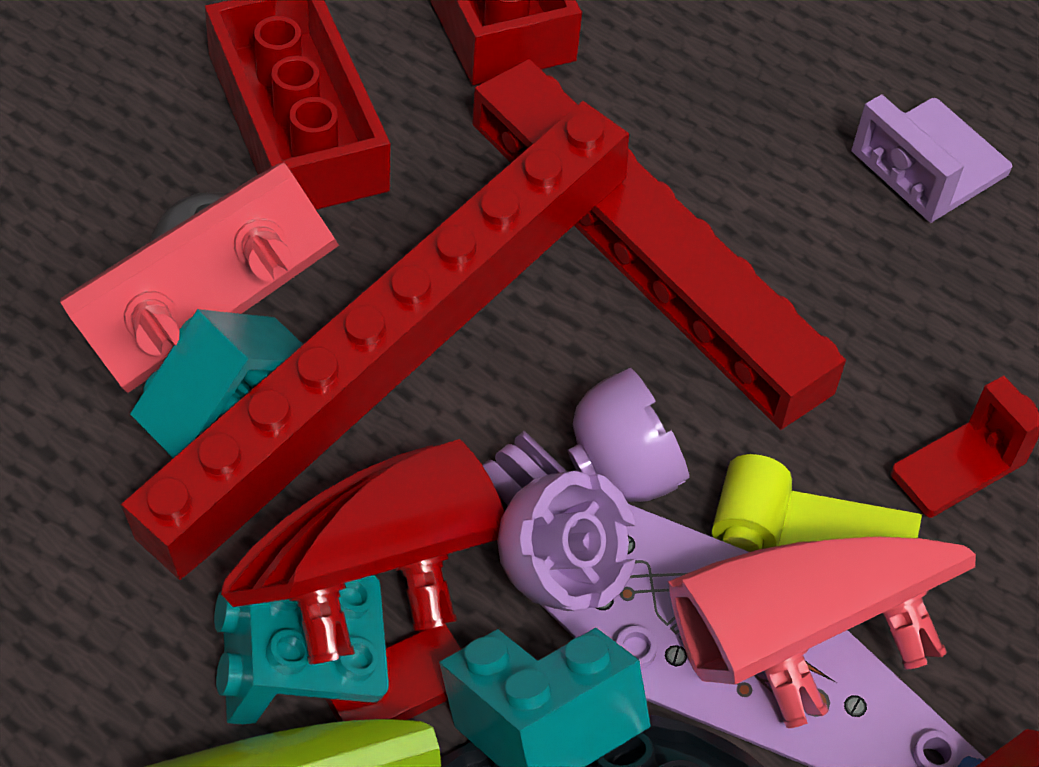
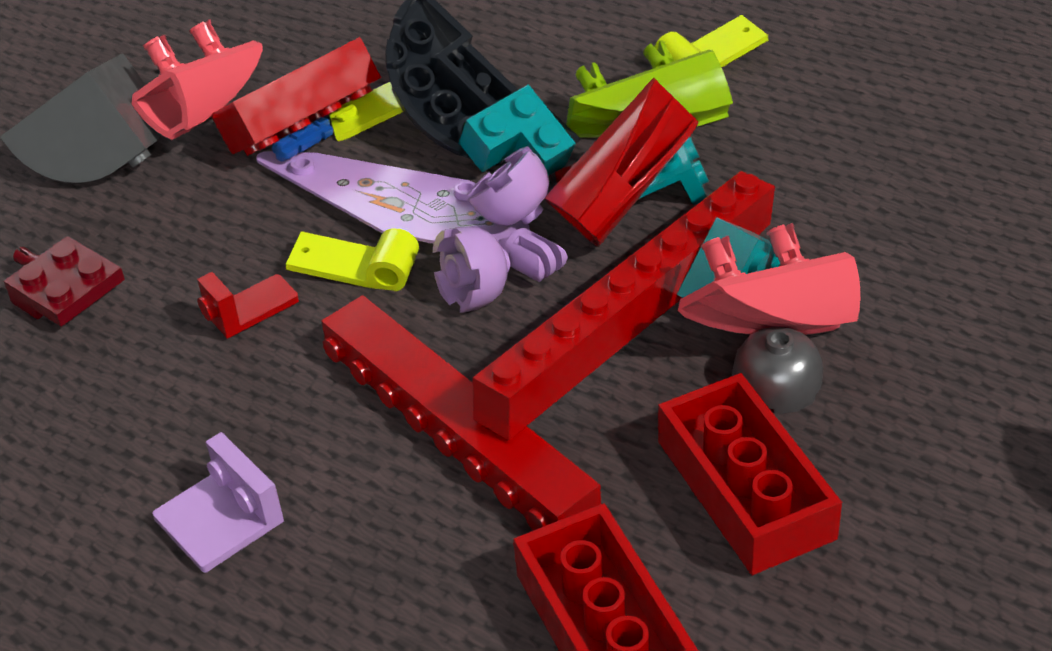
camera: 175 degrees left, 10 degrees down
coral piece [668,537,976,728] -> none

